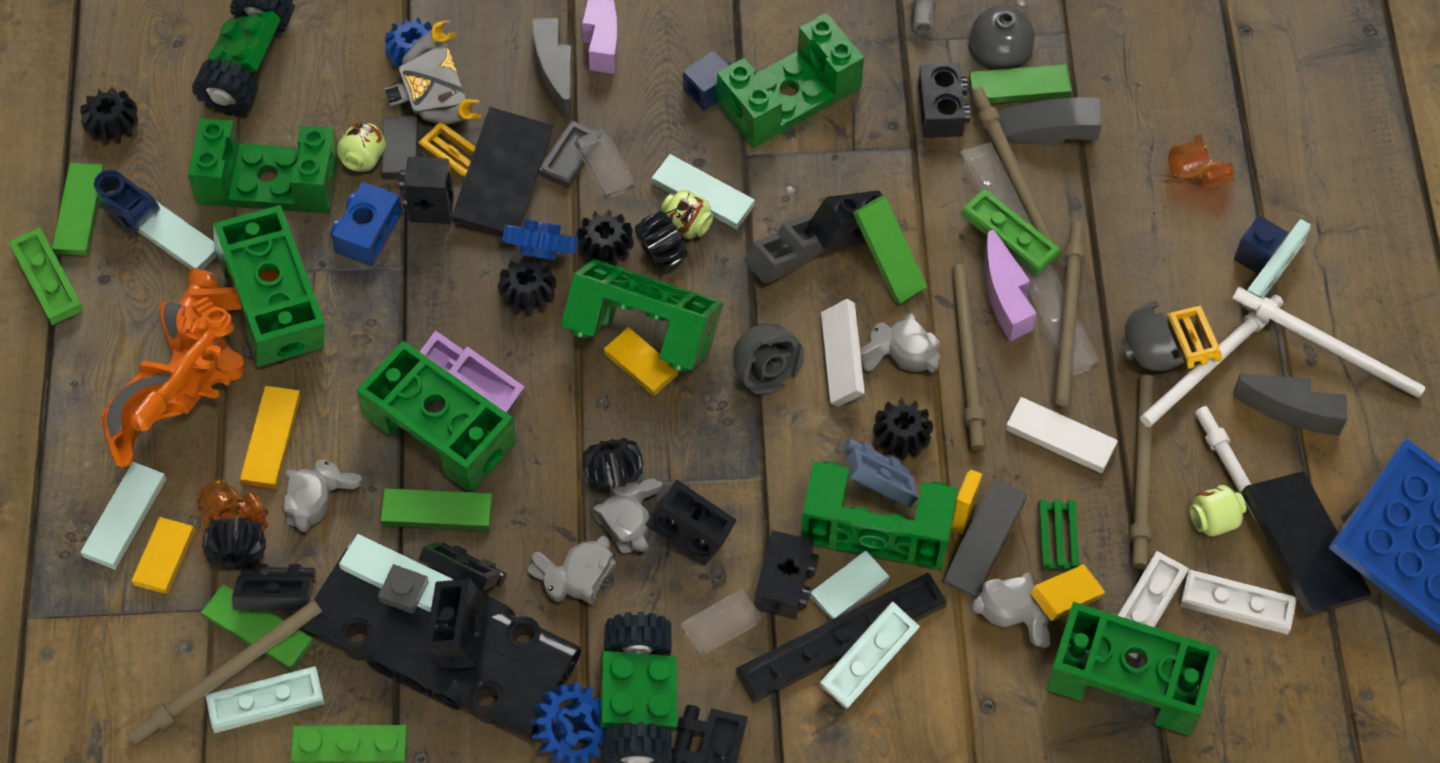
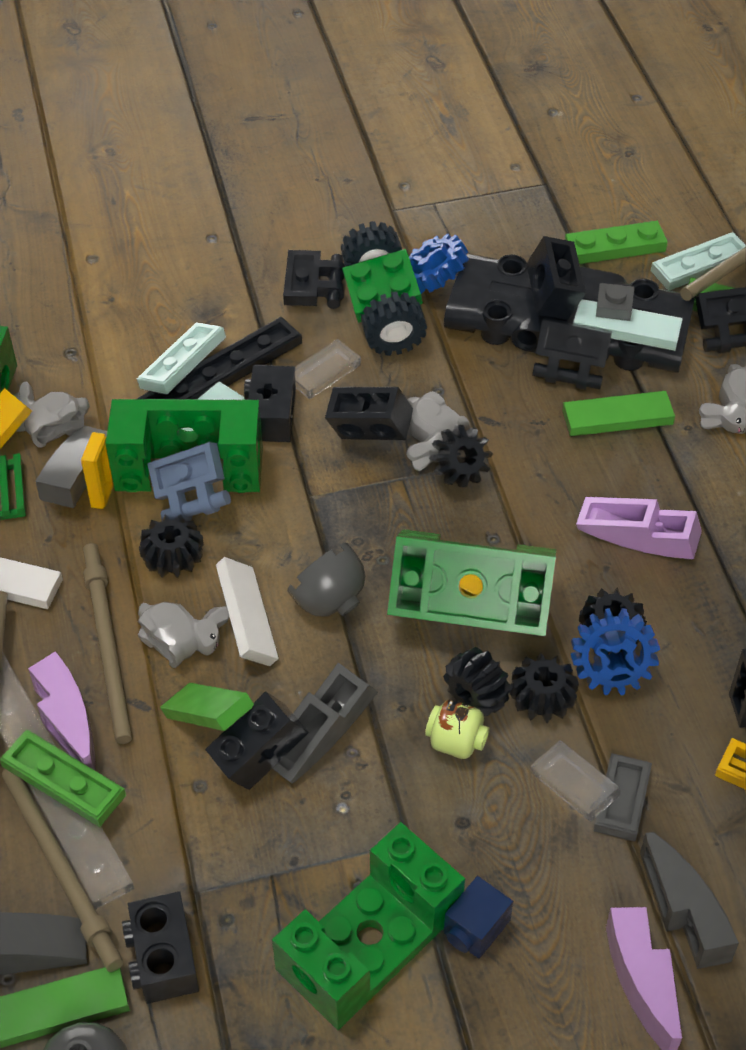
camera: 170 degrees right, 10 degrees down
green plate [356,340,517,492] -> none
black tile [451,107,553,237] -> none
light grey animal [527,536,616,605] -> none
light aqua tile [652,154,755,230] -> none

